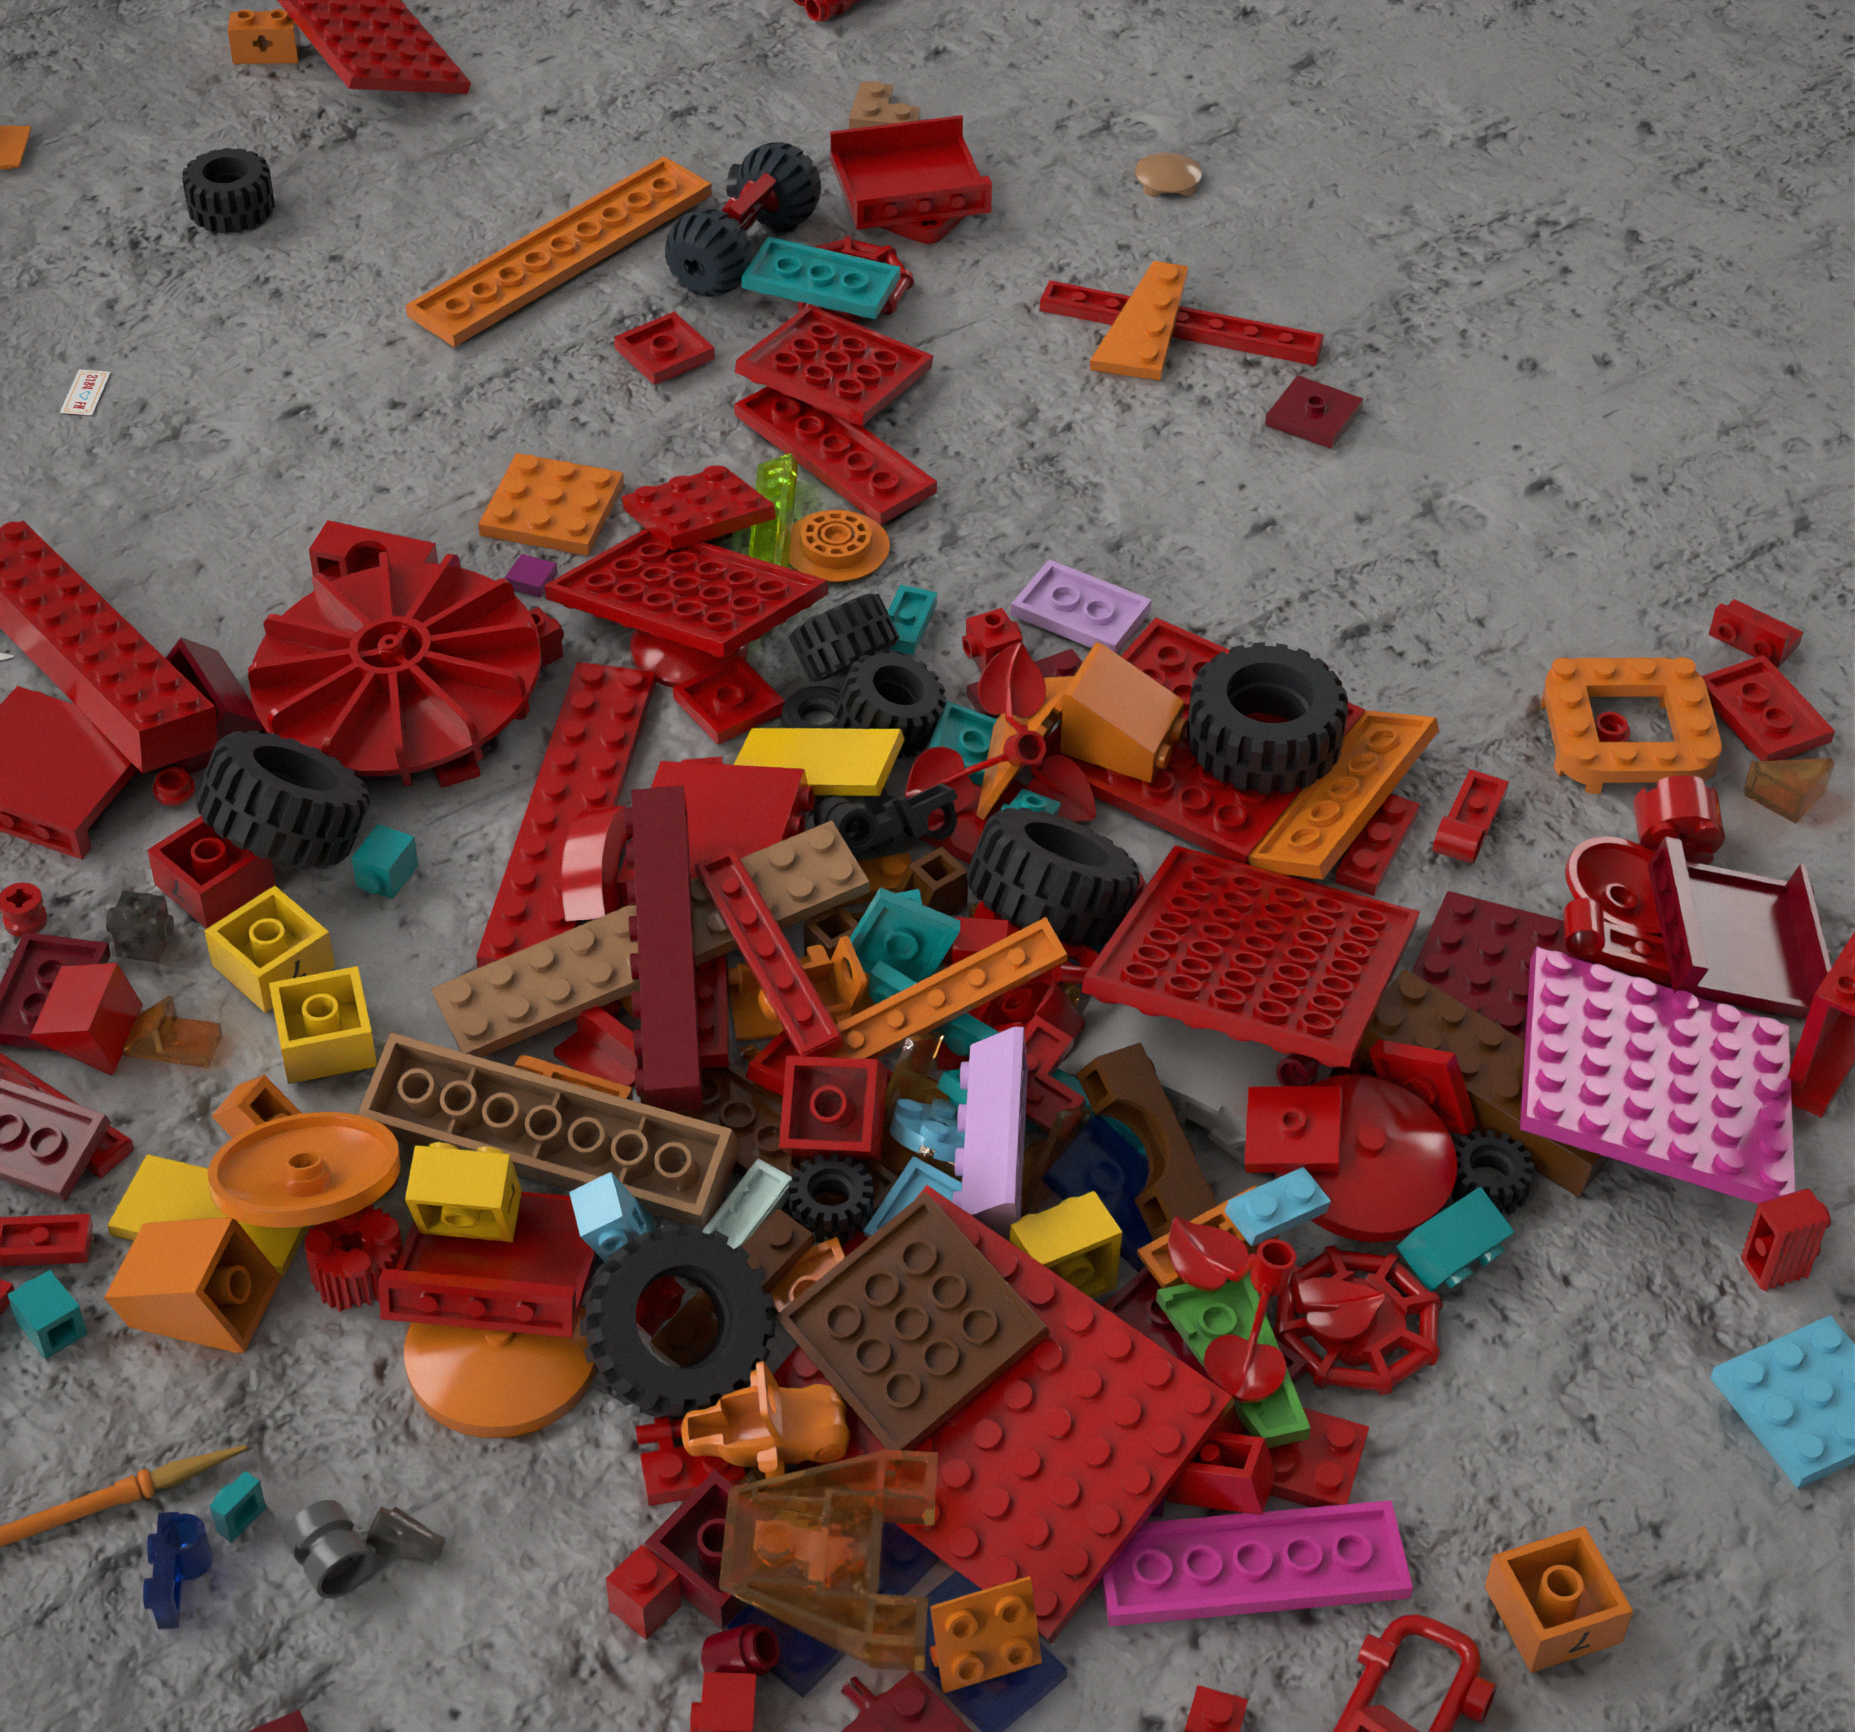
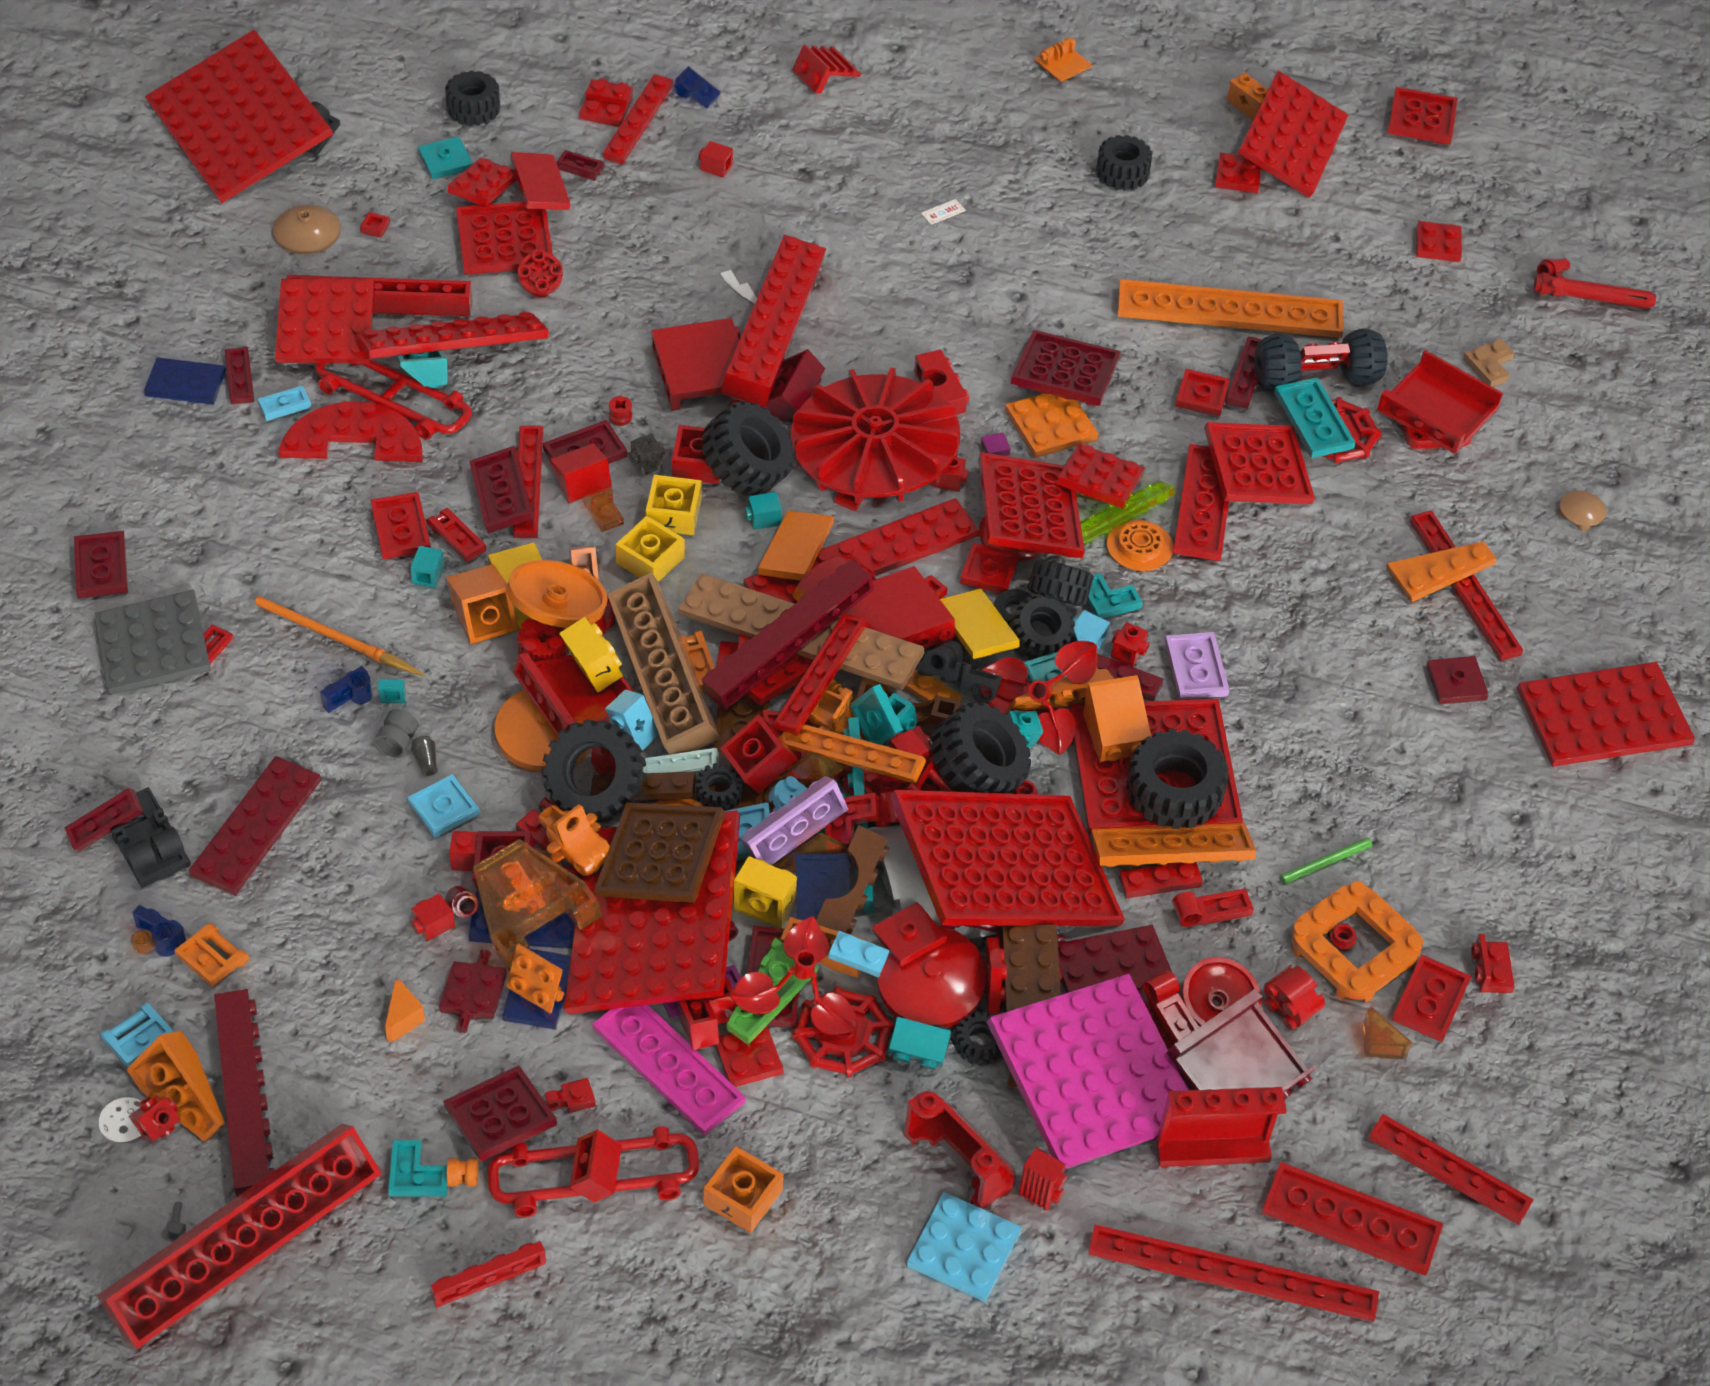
camera: 50 degrees right, 5 degrees up
none -> medium azure plate [407,774,480,838]
none -> orange tile [758,510,834,581]
none -> red windscreen [904,1091,1016,1210]
none -> dark red plate [1010,330,1121,406]
none -> medium azure slope [1070,610,1110,652]
none -> red plate [1215,153,1261,193]
none -> dark red plate [1226,336,1262,409]
none -> bright green bar [1280,837,1372,885]
none -> red plate [1416,221,1462,262]
none -> red plate [1517,662,1695,767]

